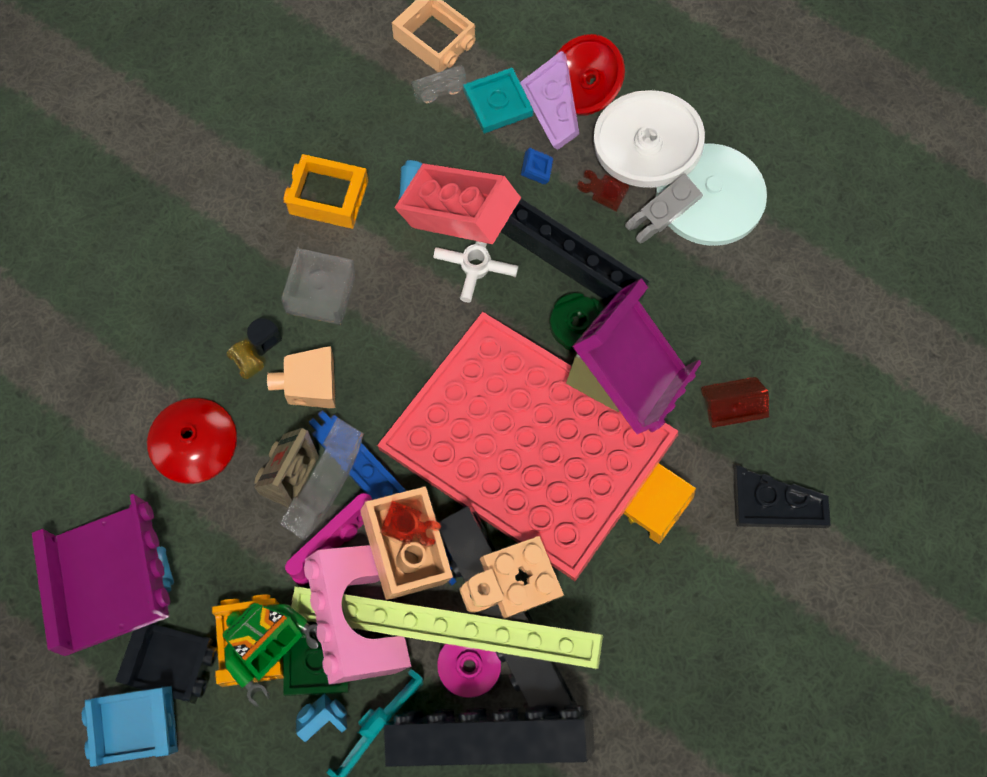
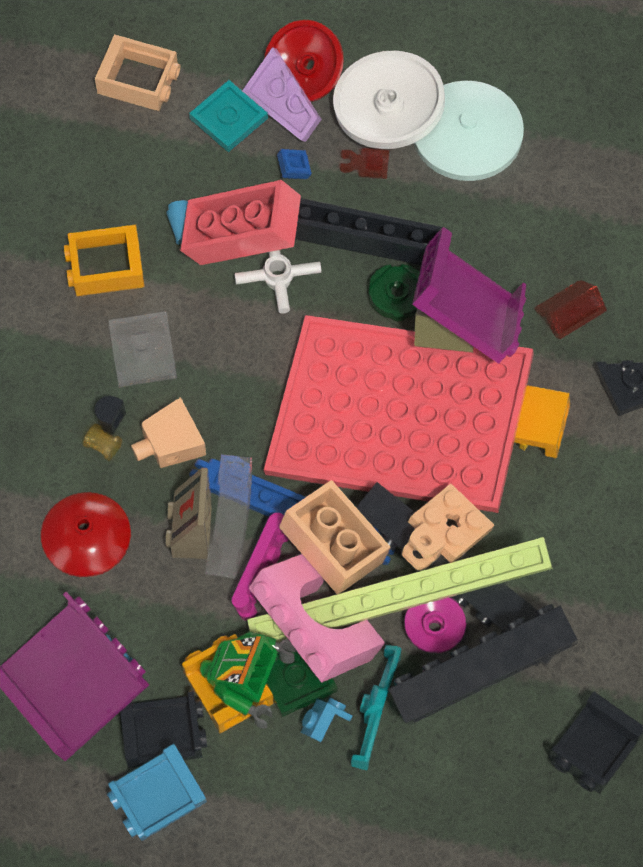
camera: 20 degrees left, 5 degrees down
clear red plate [380,501,441,547] -> none
clear plate [412,65,466,104] -> none
light grey hinge [626,173,703,244] -> none

